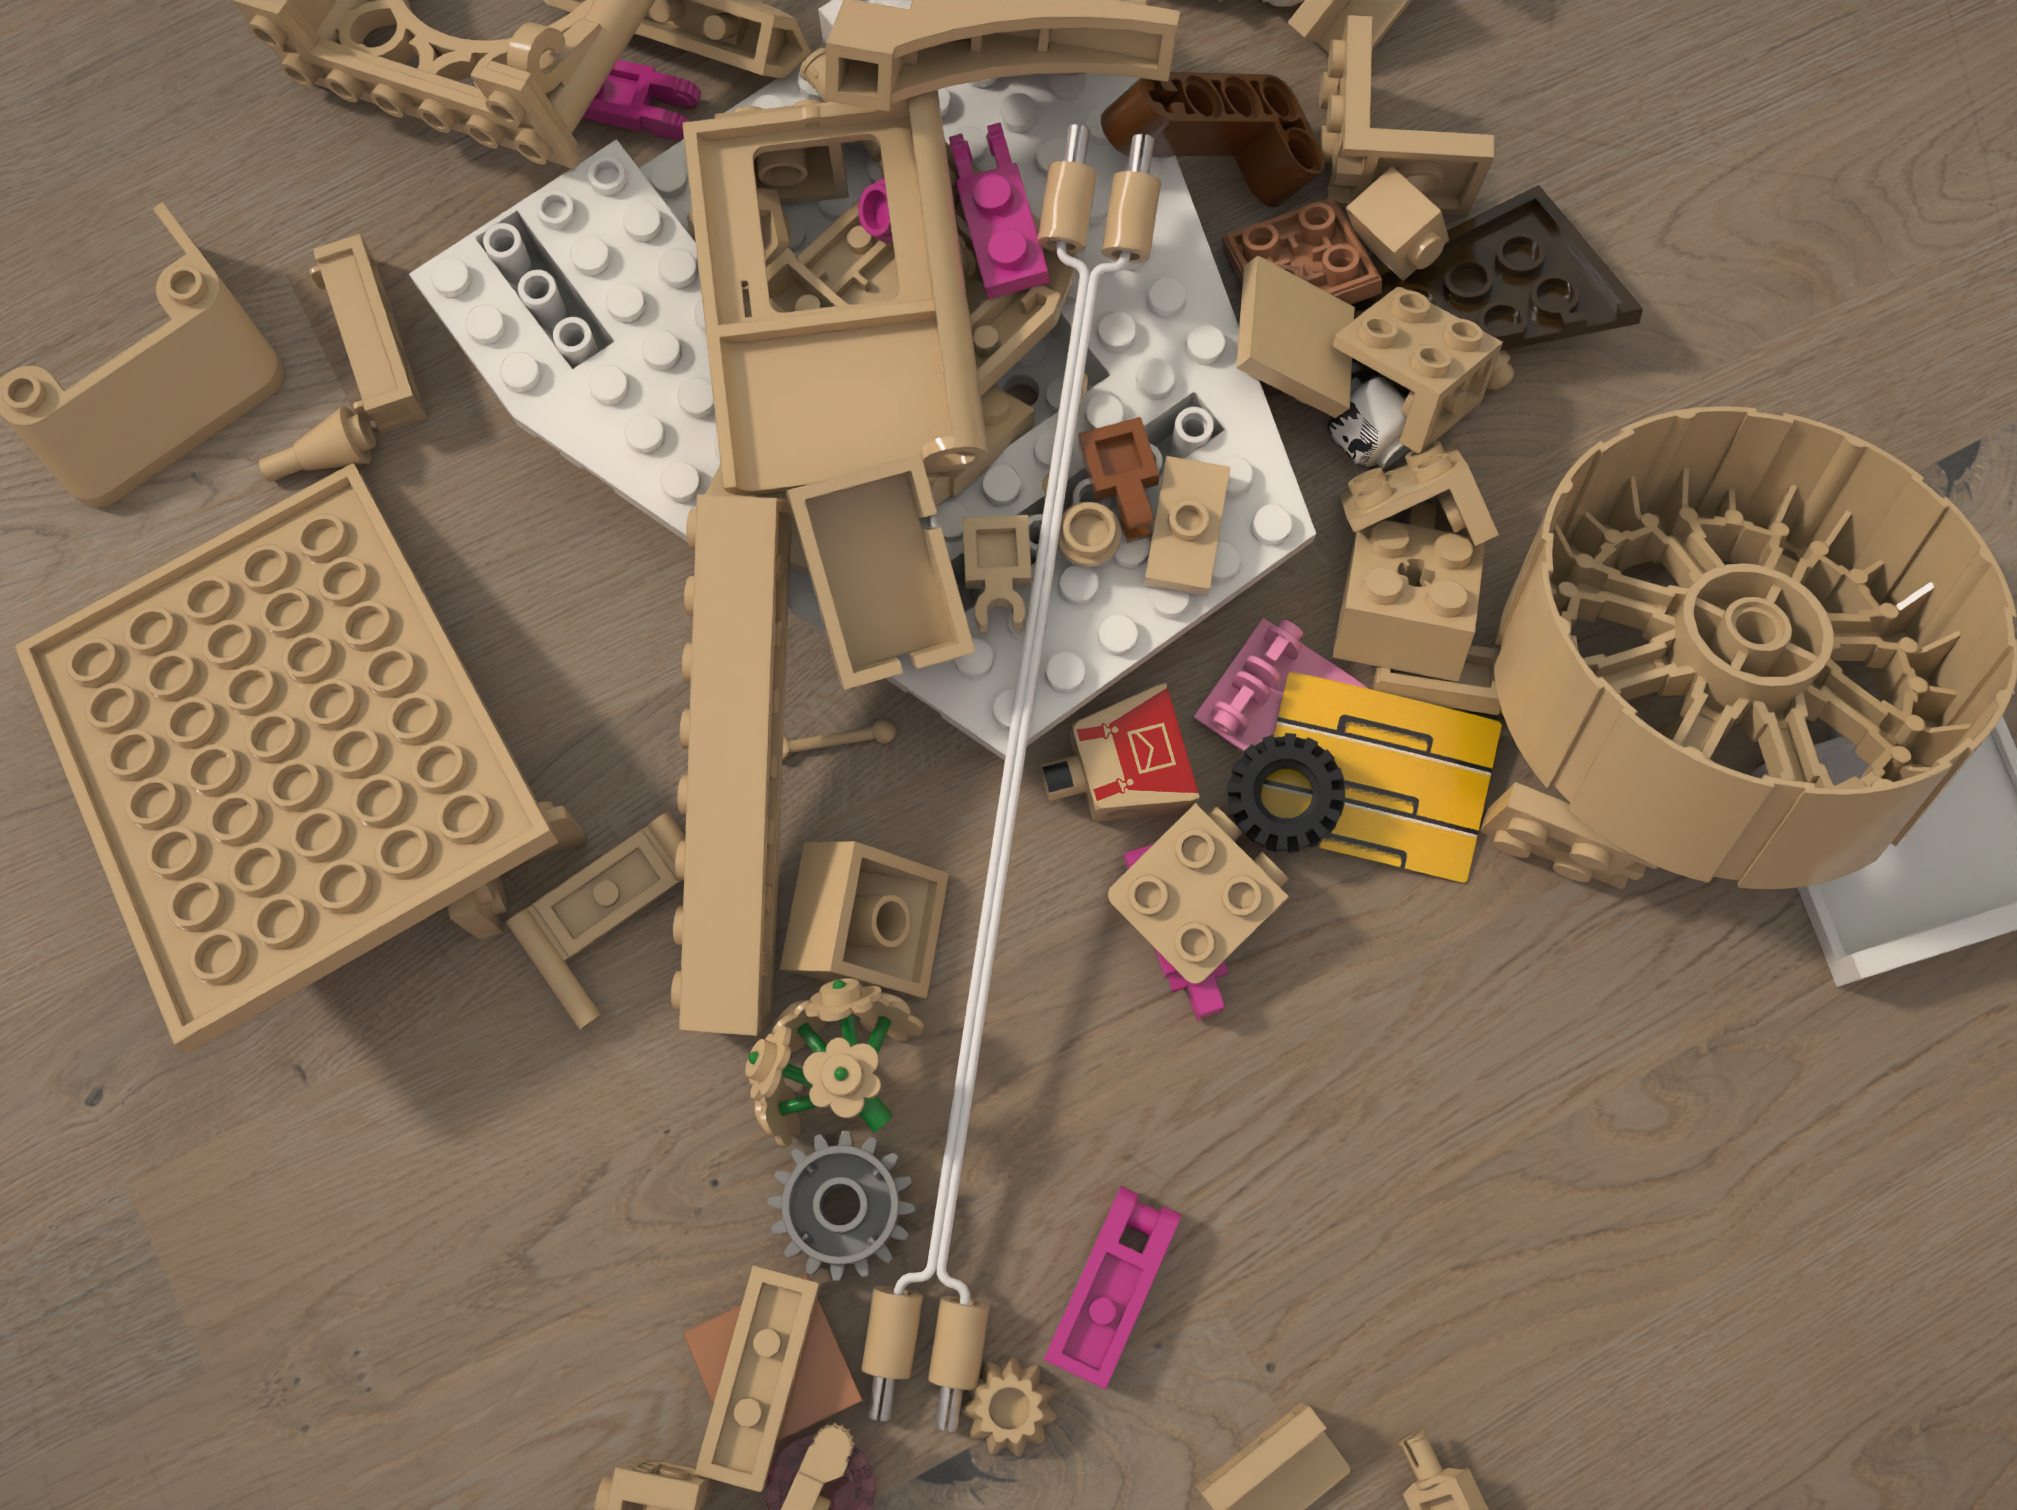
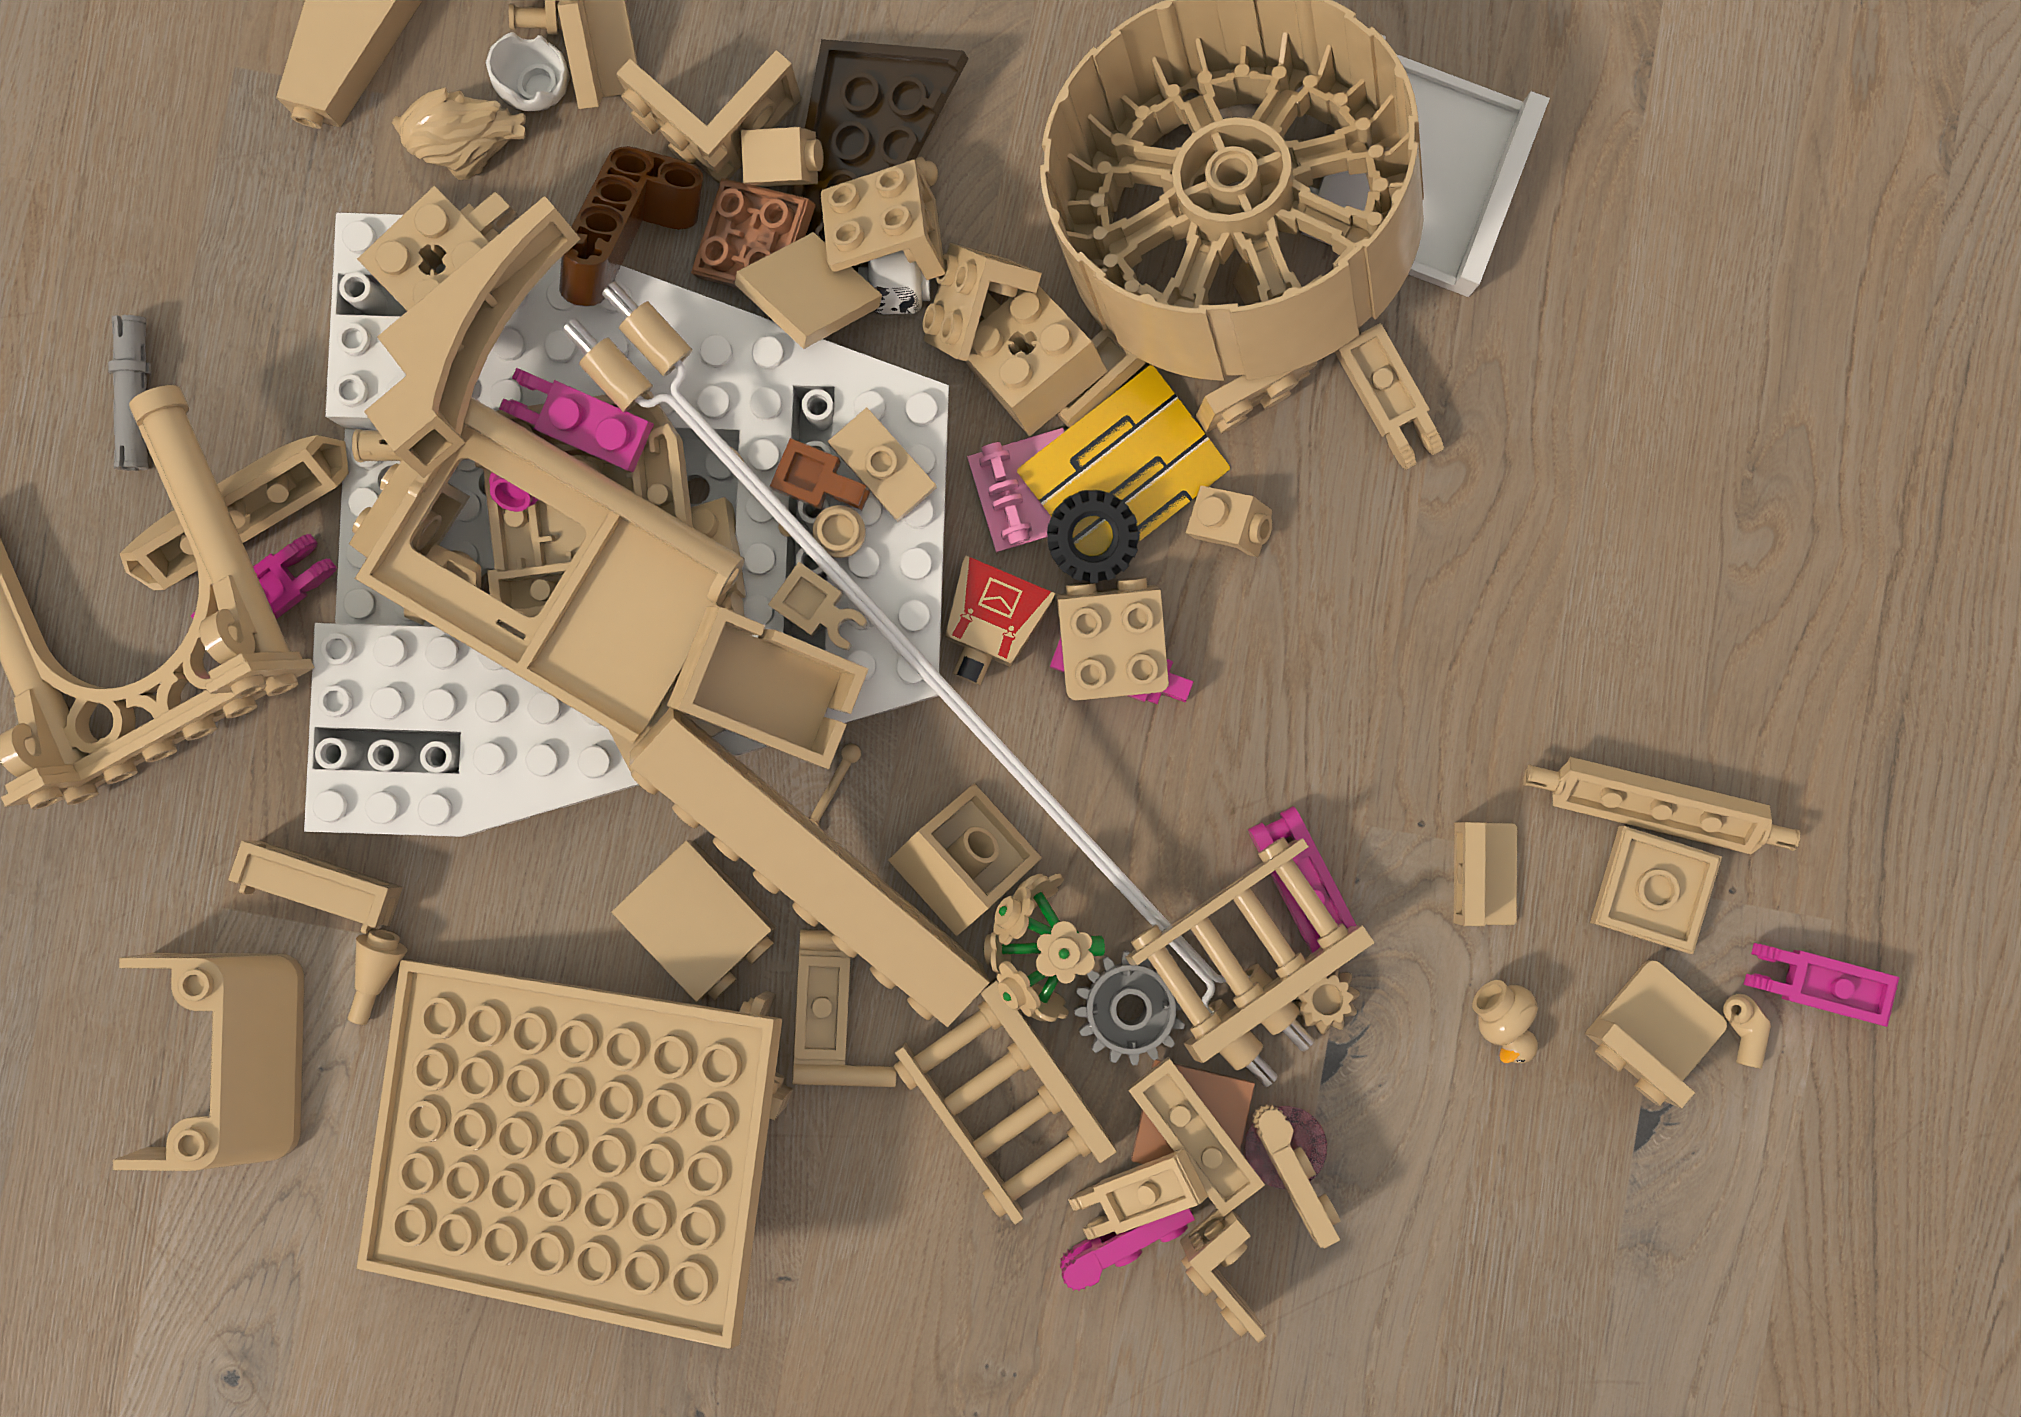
camera: 50 degrees left, 10 degrees up
none -> tan brick [611,840,777,1002]
none -> tan fence [894,977,1117,1224]
none -> dark pink hinge [1060,1208,1195,1291]
none -> tan hinge [1068,1149,1208,1240]
none -> tan fence [1125,837,1374,1063]
none -> tan bracket [1186,486,1272,557]
none -> tan hinge [1335,323,1444,470]

